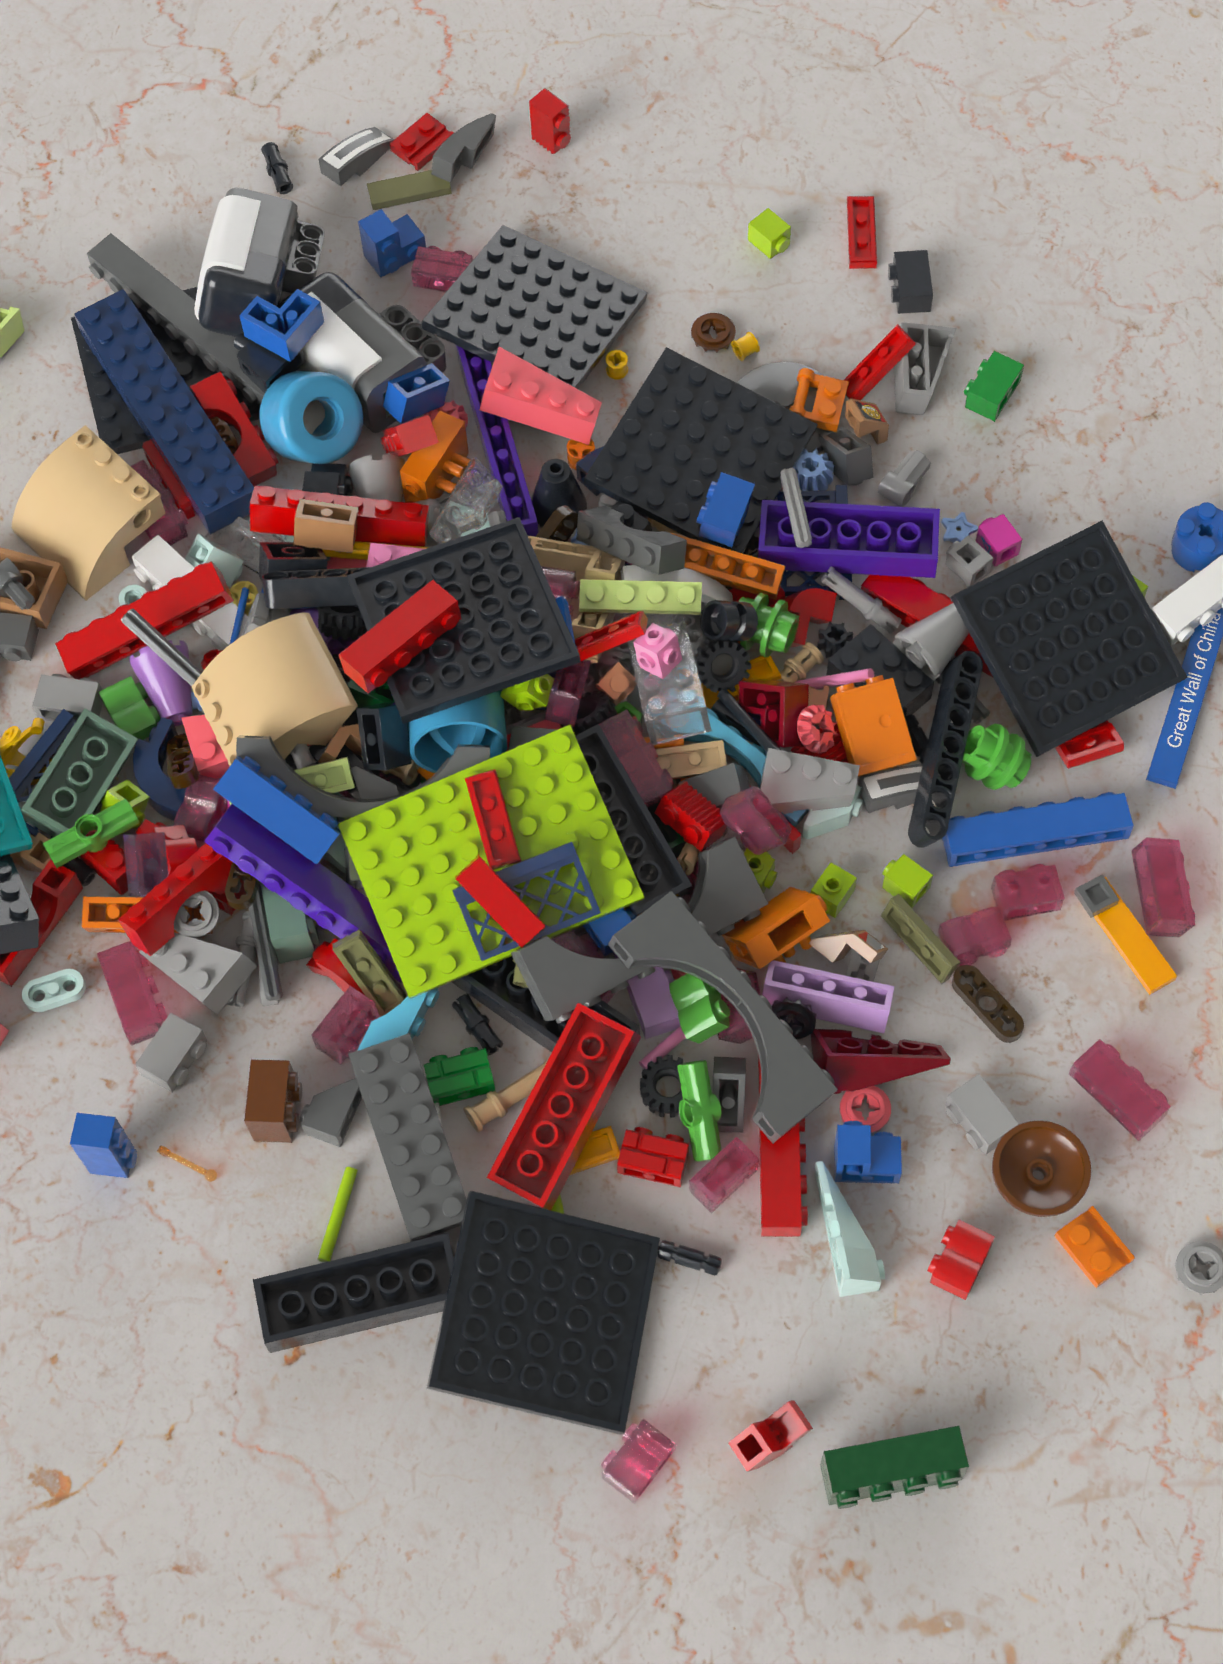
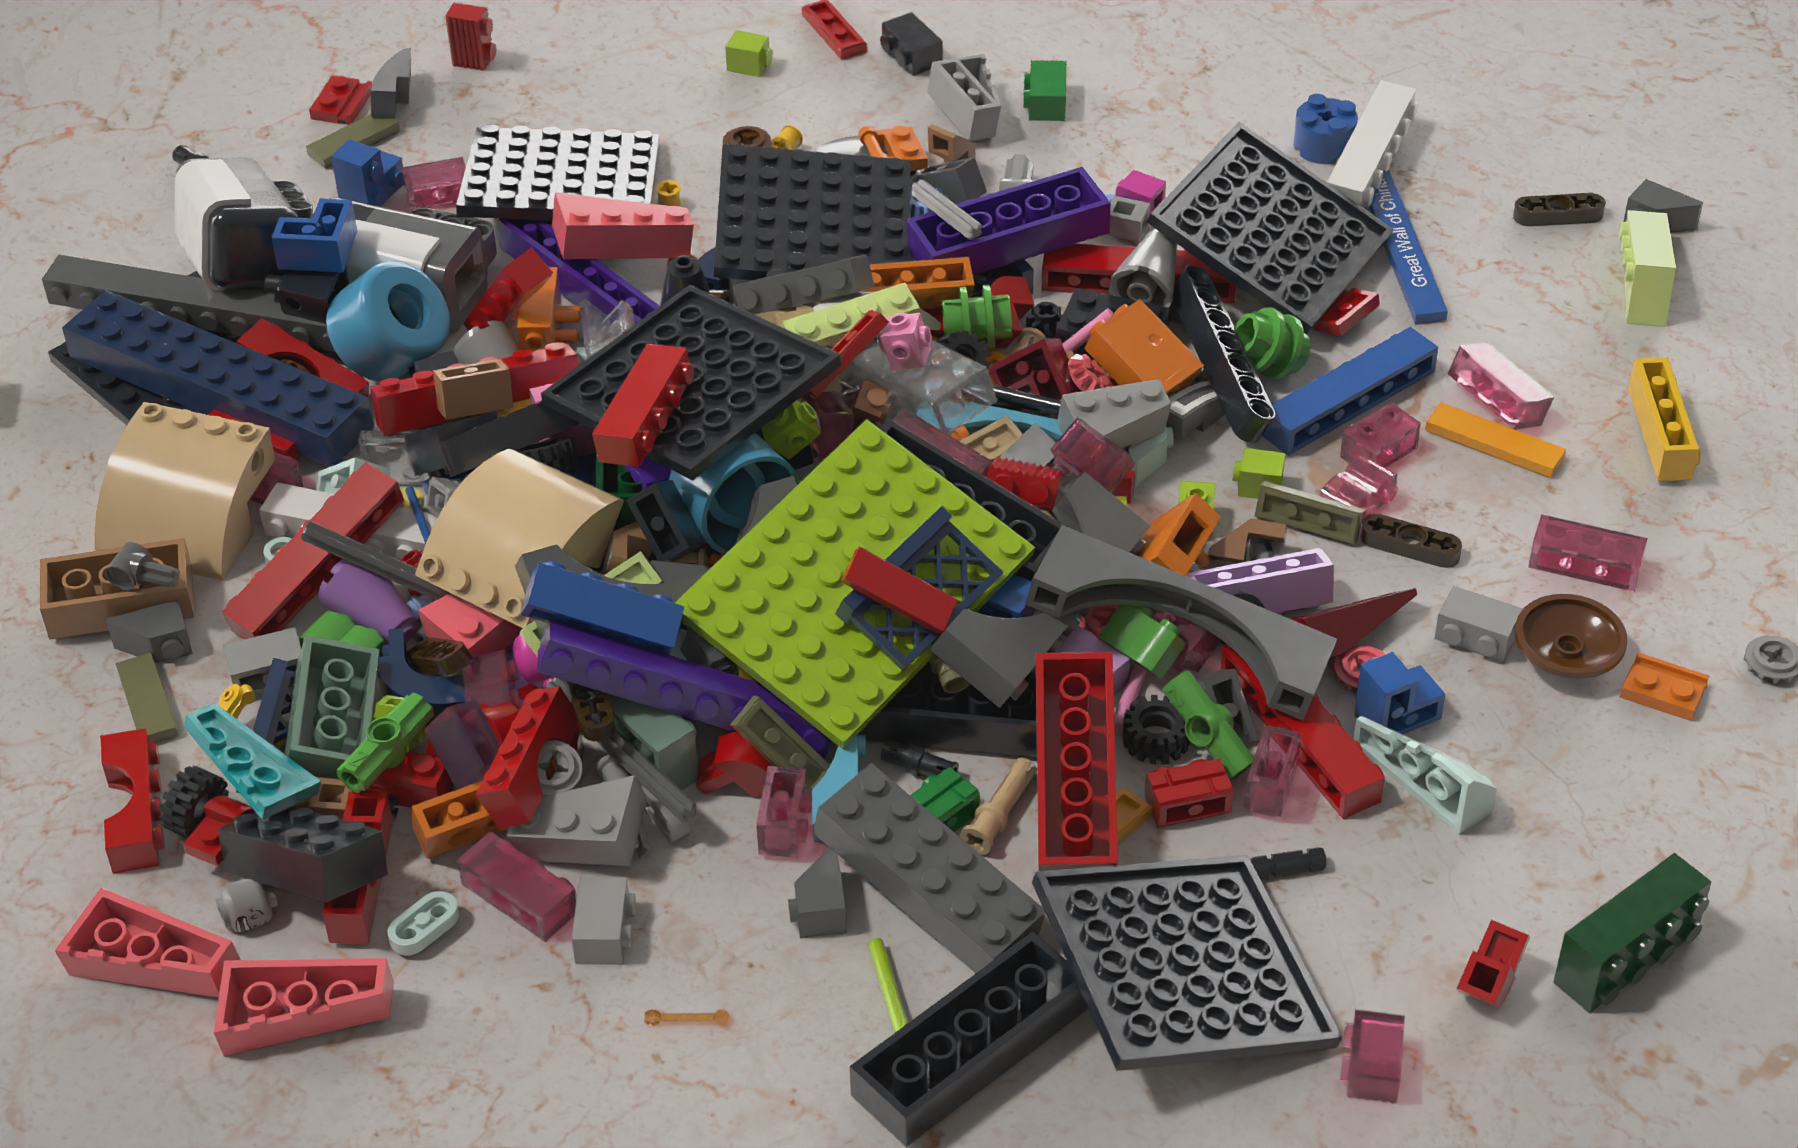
camera: 30 degrees left, 20 degrees down
blue brick [70,1113,137,1178] -> none
reddish brown brick [244,1059,302,1143] -> none
slope [318,127,394,186] -> none
blue brick [383,363,450,424] -> none
red tile [465,769,522,870] -> none
blue brick [696,472,755,547] -> none
black wheel [700,600,758,641] -> none
light grey pin [820,567,902,634] -> none
red tile [844,324,916,400] -> none
red brick [927,1219,995,1300] -> none
dark grey plate [1074,875,1119,918] -> none

